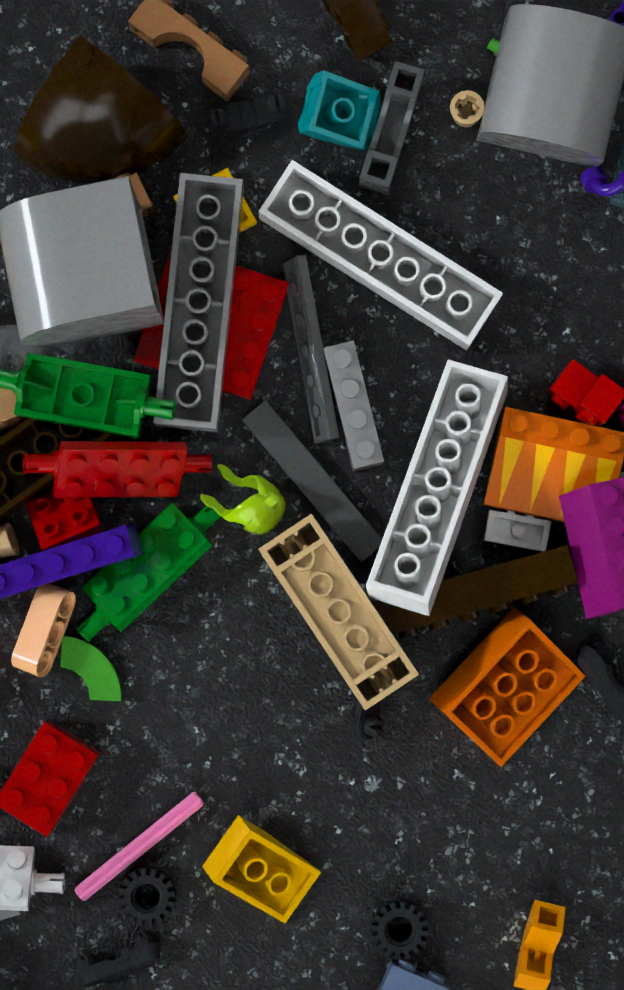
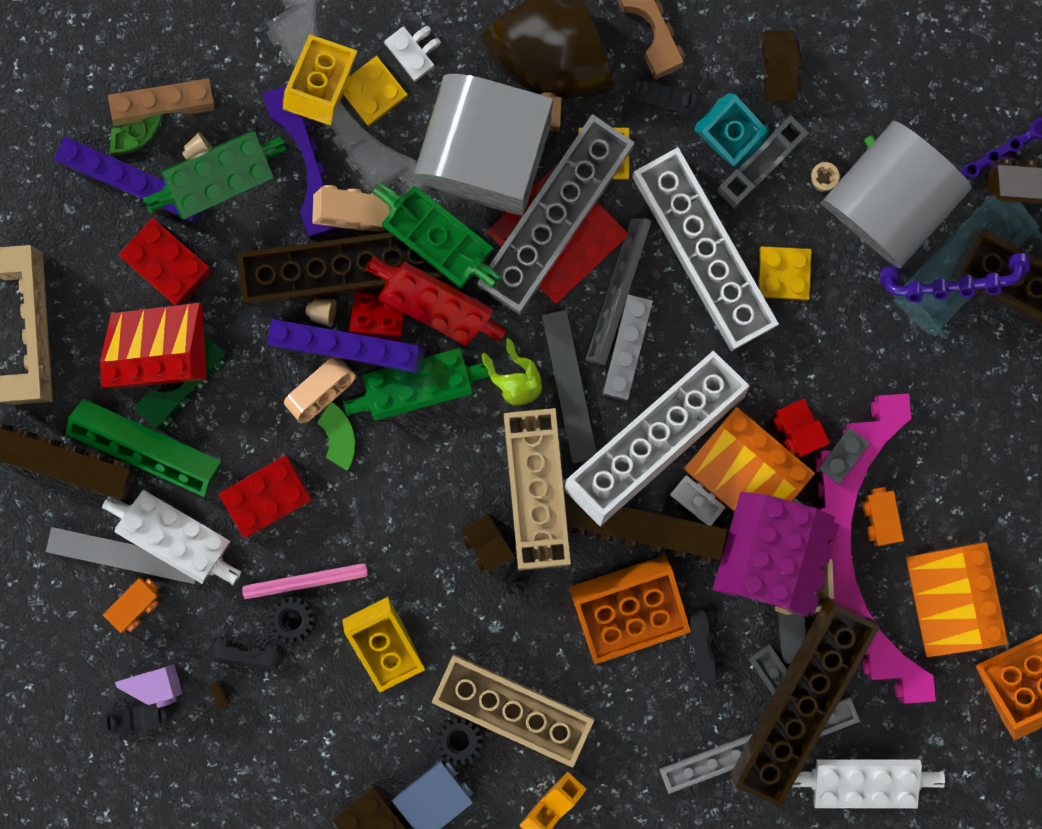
camera: 30 degrees right, 0 degrees up
none -> tan brick [431,654,594,768]
none -> dark brown brick [460,513,515,573]
none -> yellow plate [758,247,811,300]

